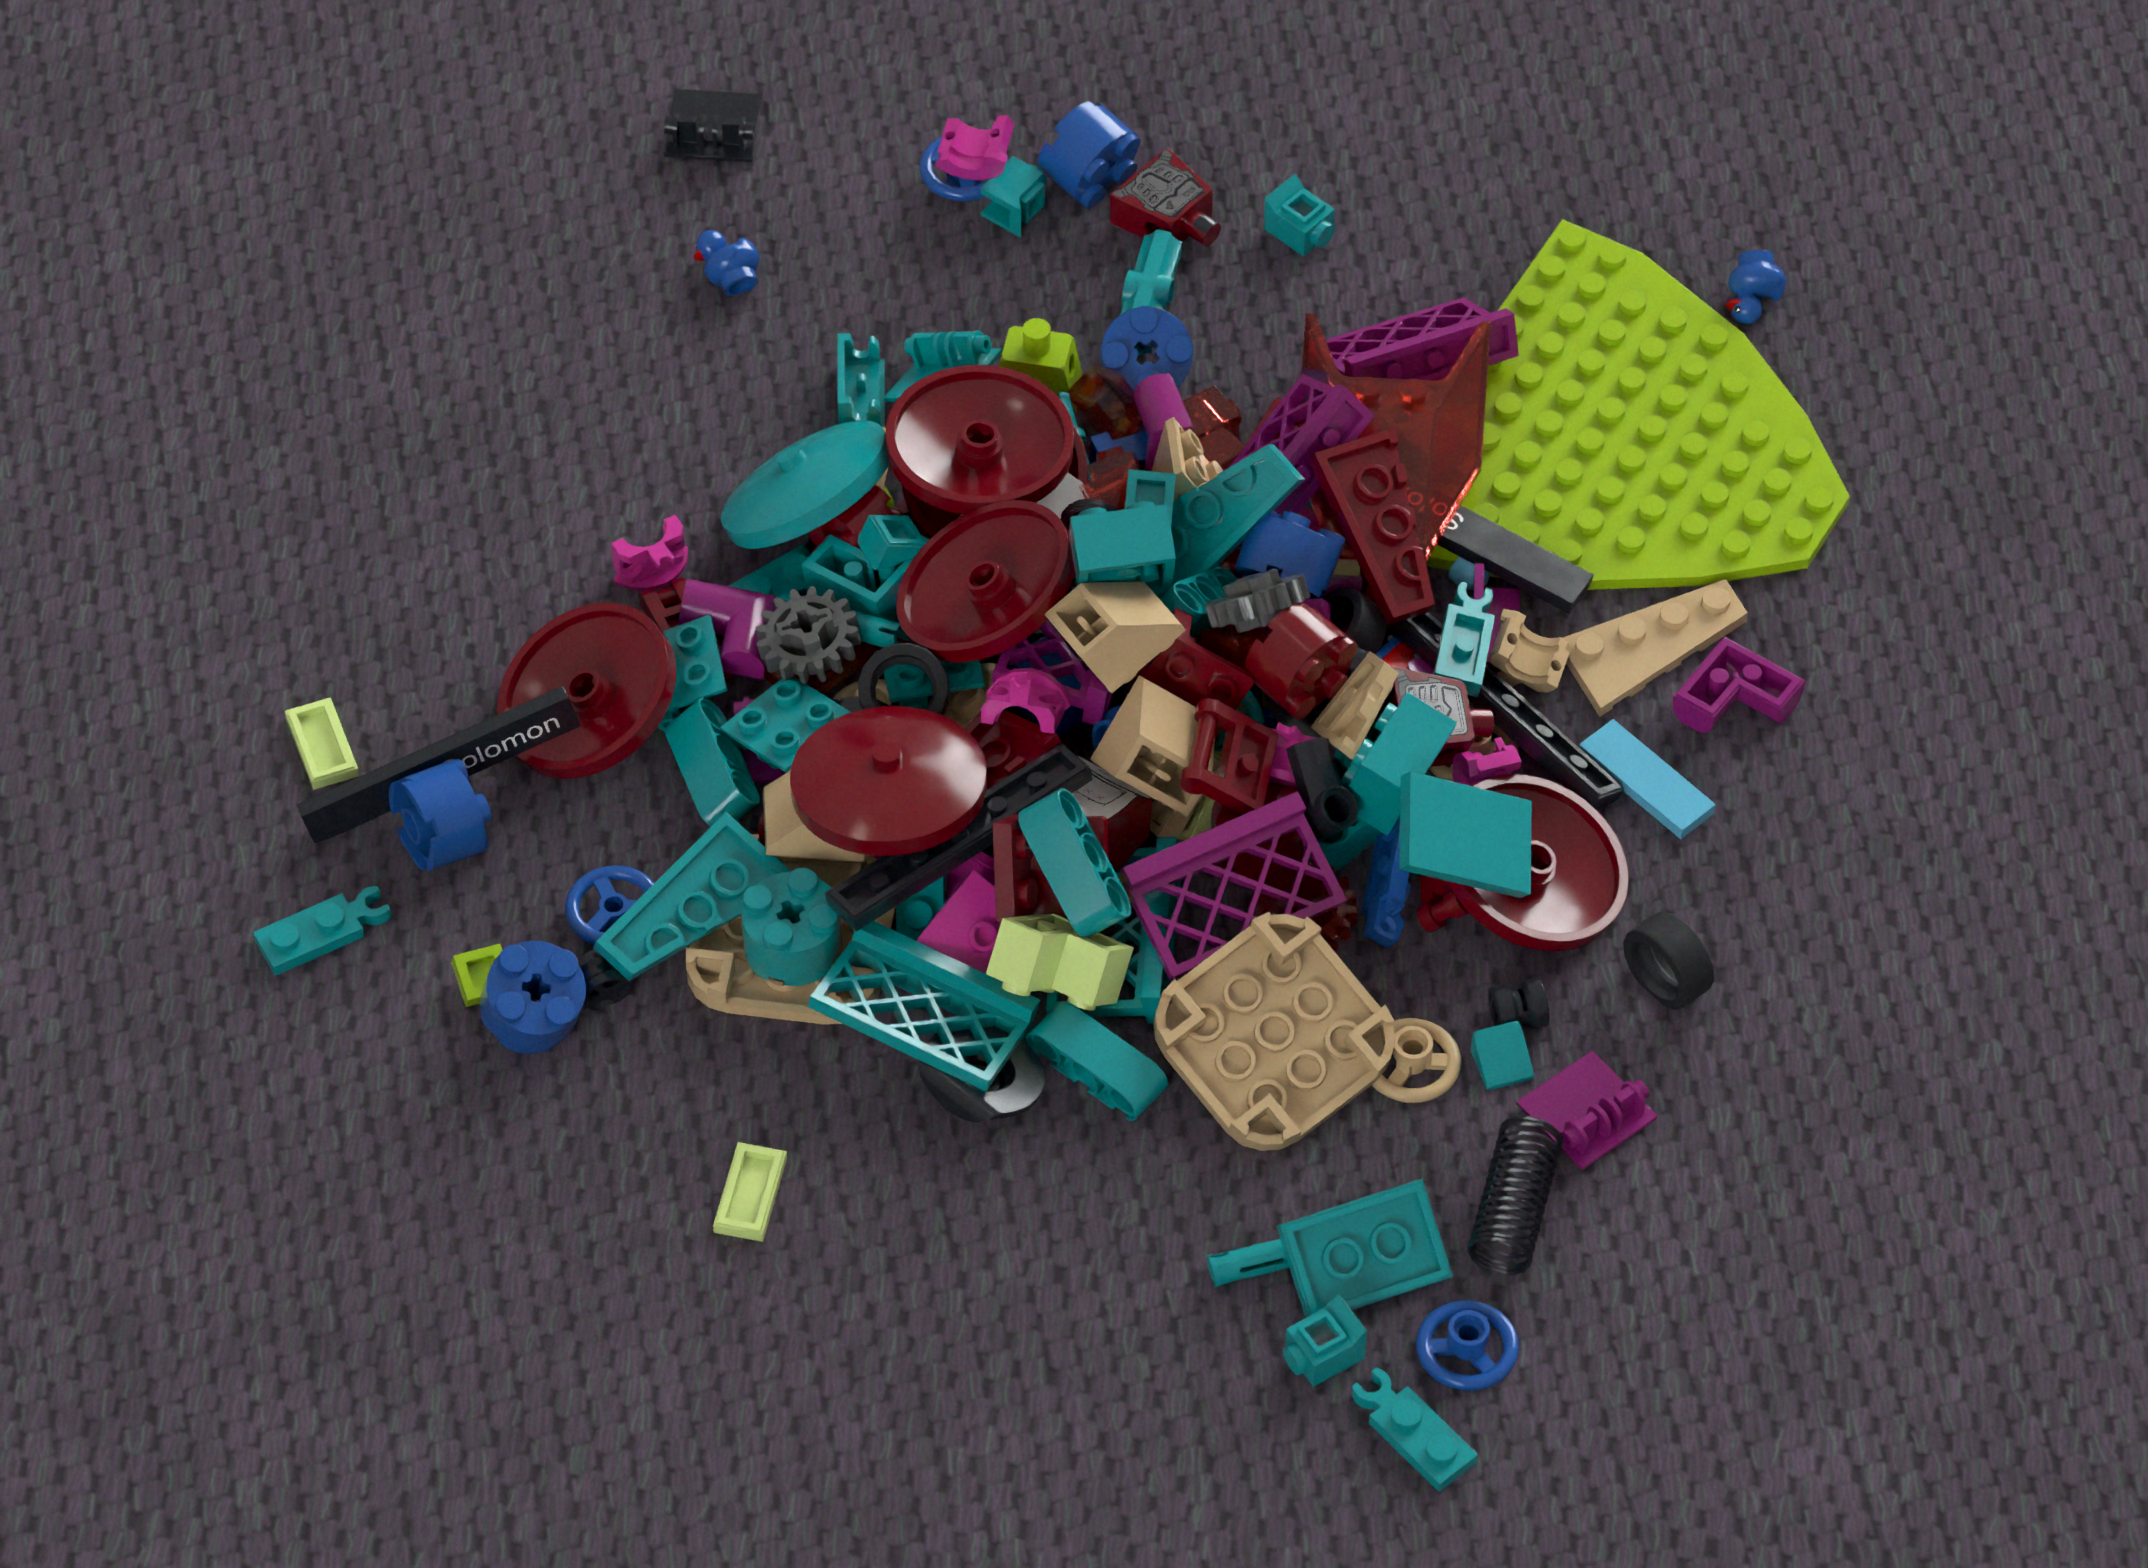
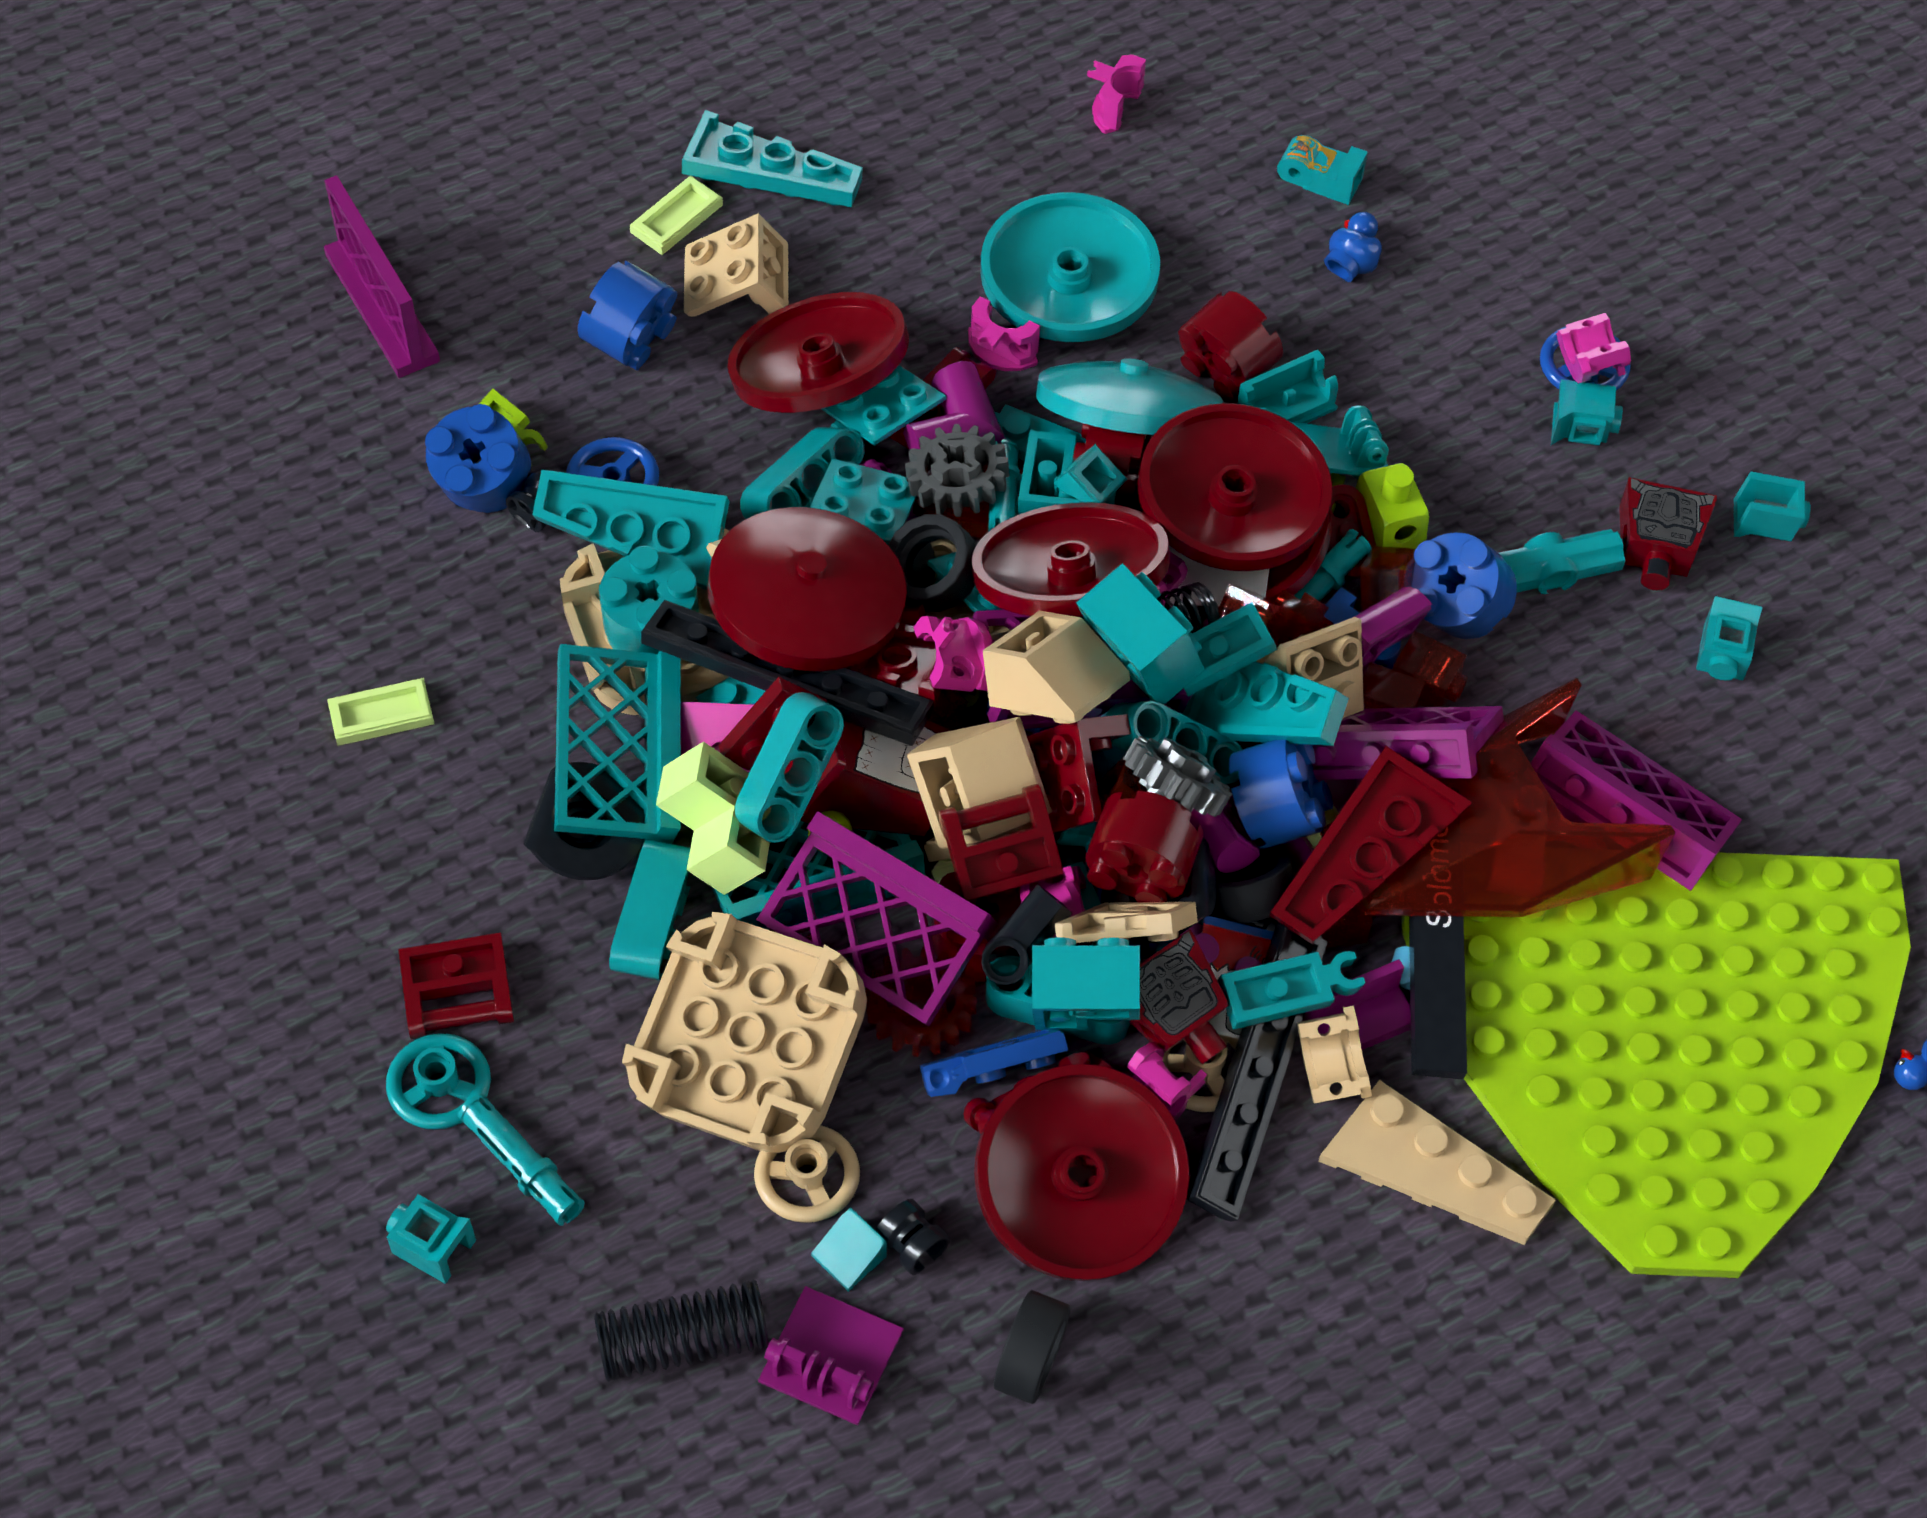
camera: 60 degrees right, 5 degrees up
teal plate [253,886,392,976] -> none
black tile [296,686,581,844] -> none
black hinge [664,89,762,162] -> none
blue brick [1038,101,1141,209] -> none
teal tile [1277,1179,1453,1318] -> none
teal plate [1352,1368,1478,1492] -> none
teal tile [1399,771,1532,898] -> none
blue piece [1416,1300,1519,1391] -> none
medium azure tile [1579,719,1716,839] -> none
magenta brick [1672,636,1805,733] -> none
none -> magenta fence [323,175,440,378]
none -> teal piece [386,1033,491,1130]
none -> dark red plate [398,932,514,1039]
none -> teal wing [682,110,863,207]
none -> tan bracket [684,213,789,317]
none -> teal dish [981,192,1160,342]
none -> dark pink piece [1087,54,1146,134]
none -> dark red brick [1178,291,1283,402]
none -> teal leg [1277,135,1368,205]
none -> teal window [1734,471,1811,541]

